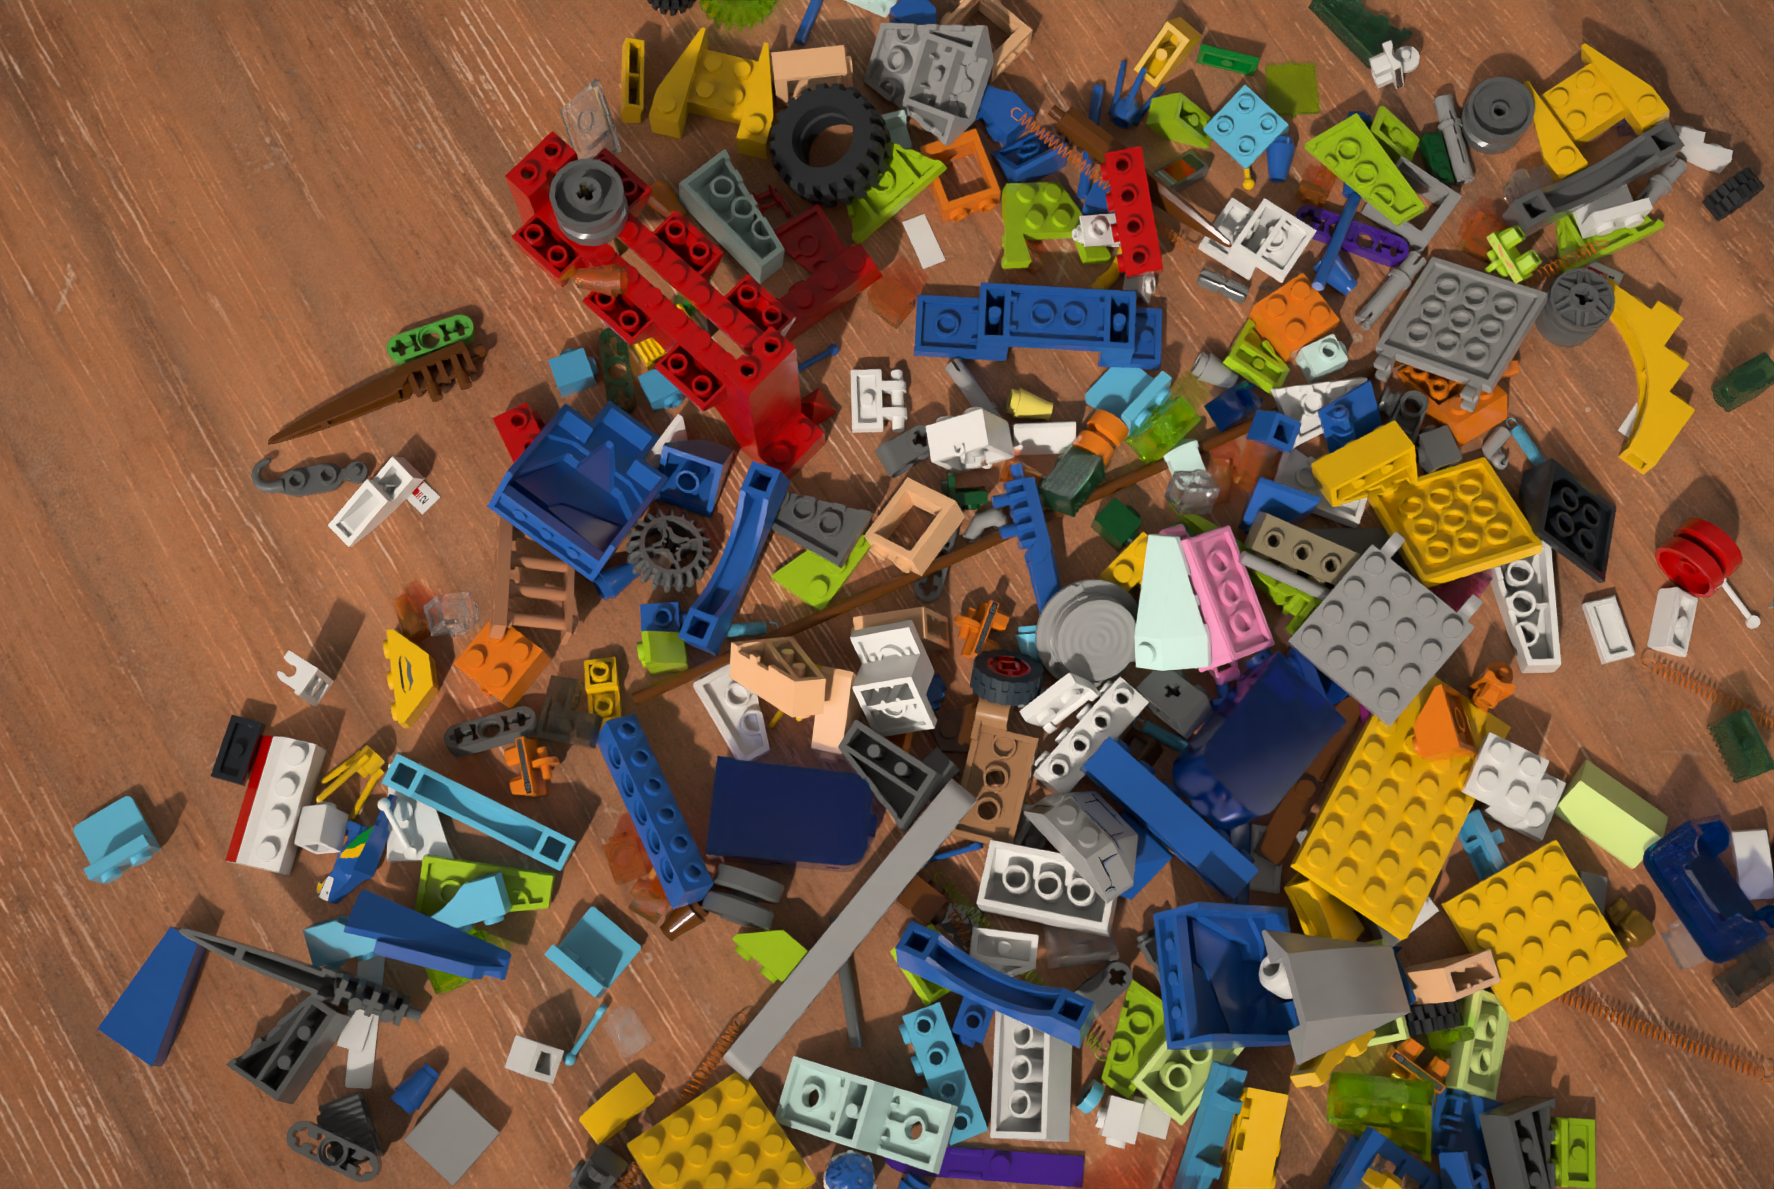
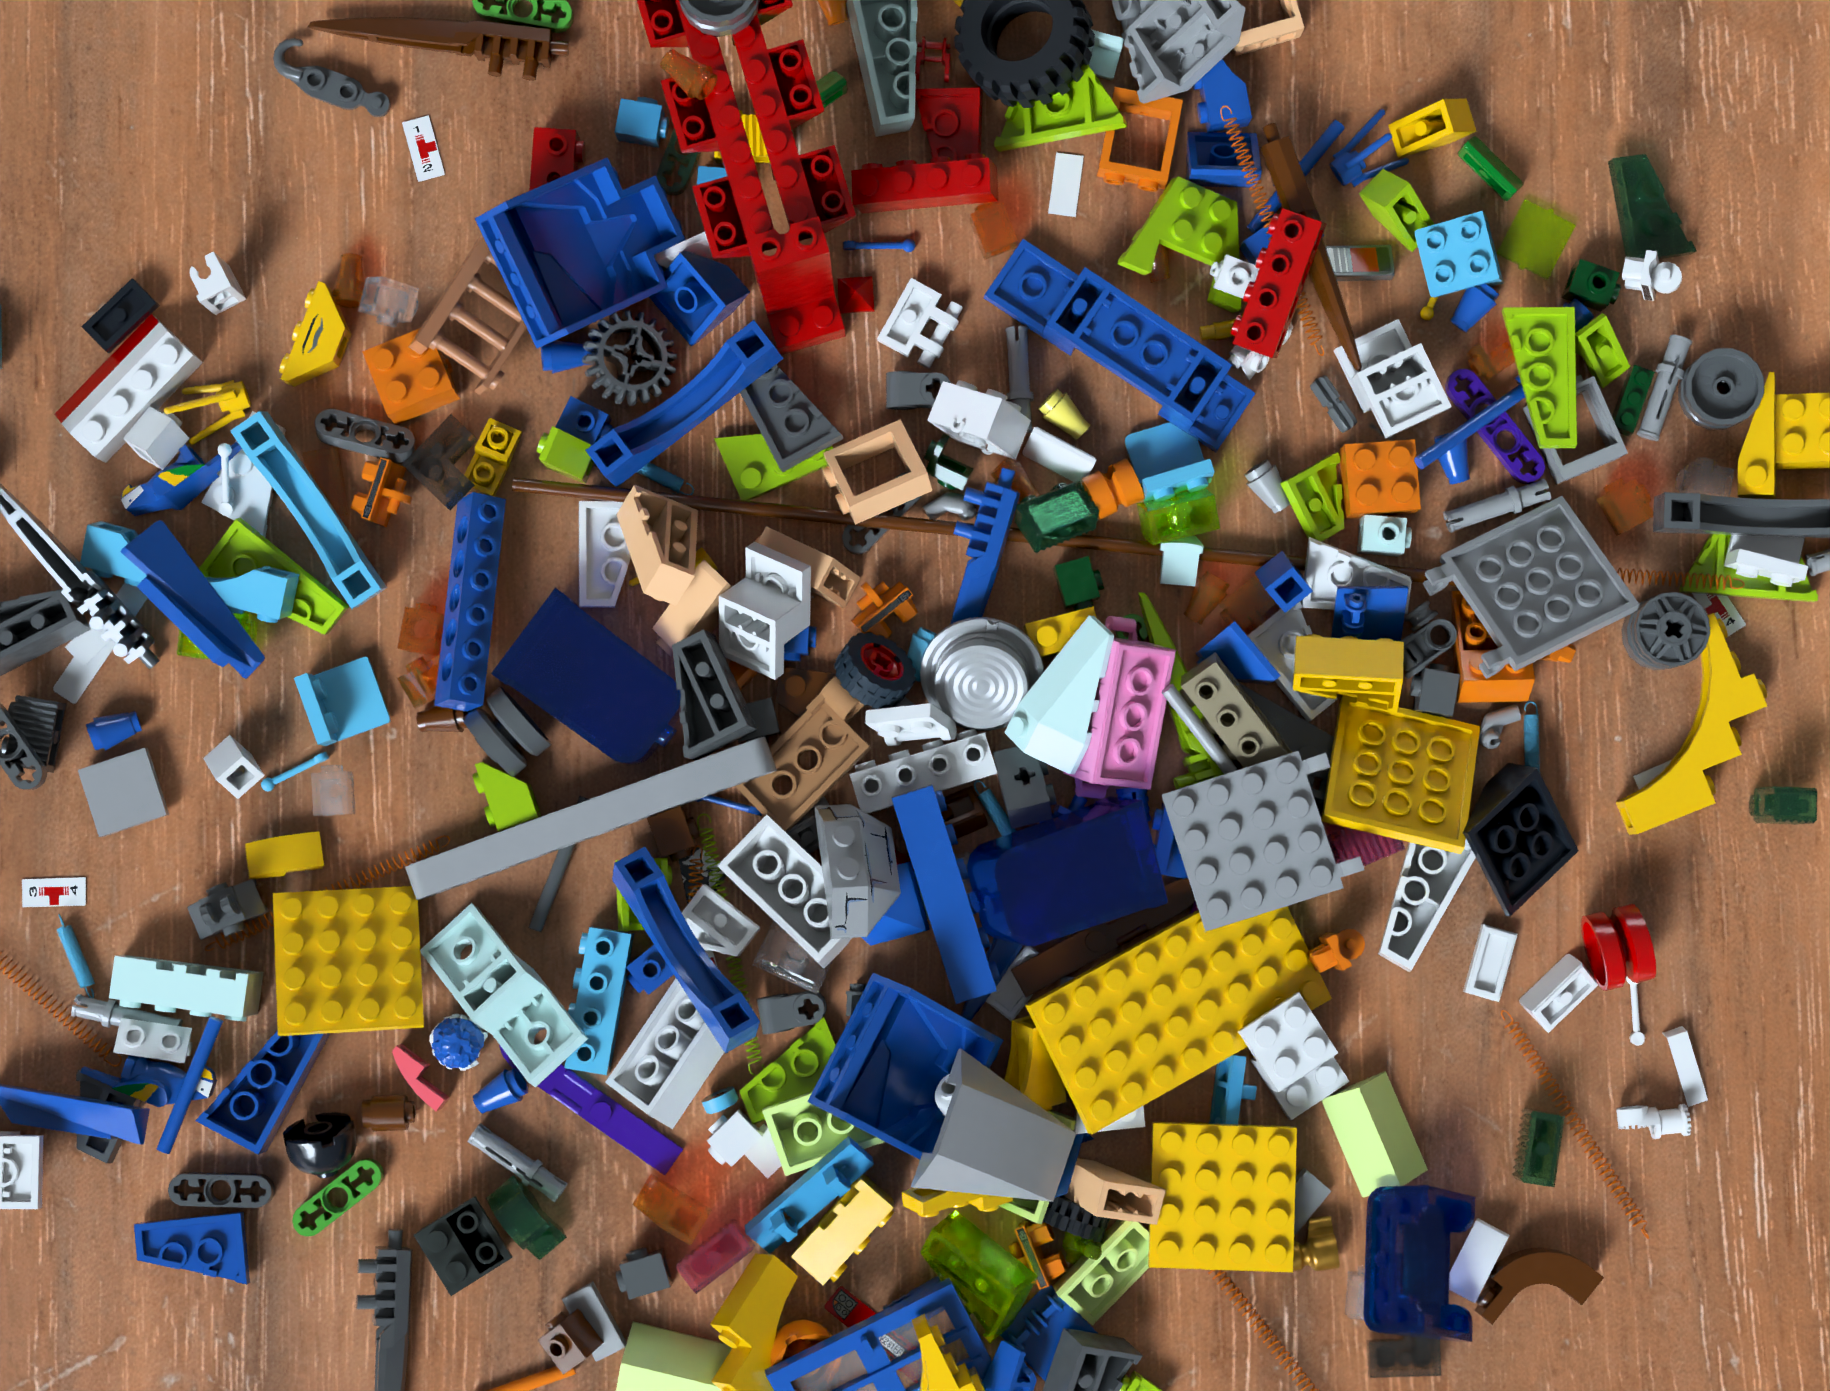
camera: 30 degrees right, 10 degrees up
white slope [328,456,425,547] -> none
clear brick [1164,469,1221,515] -> none
clear blue brick [1204,380,1263,432] -> none
orange slope [1412,684,1478,762] -> none
lime hips [1485,225,1542,284] -> none
none -> dark green brick [1561,259,1621,312]

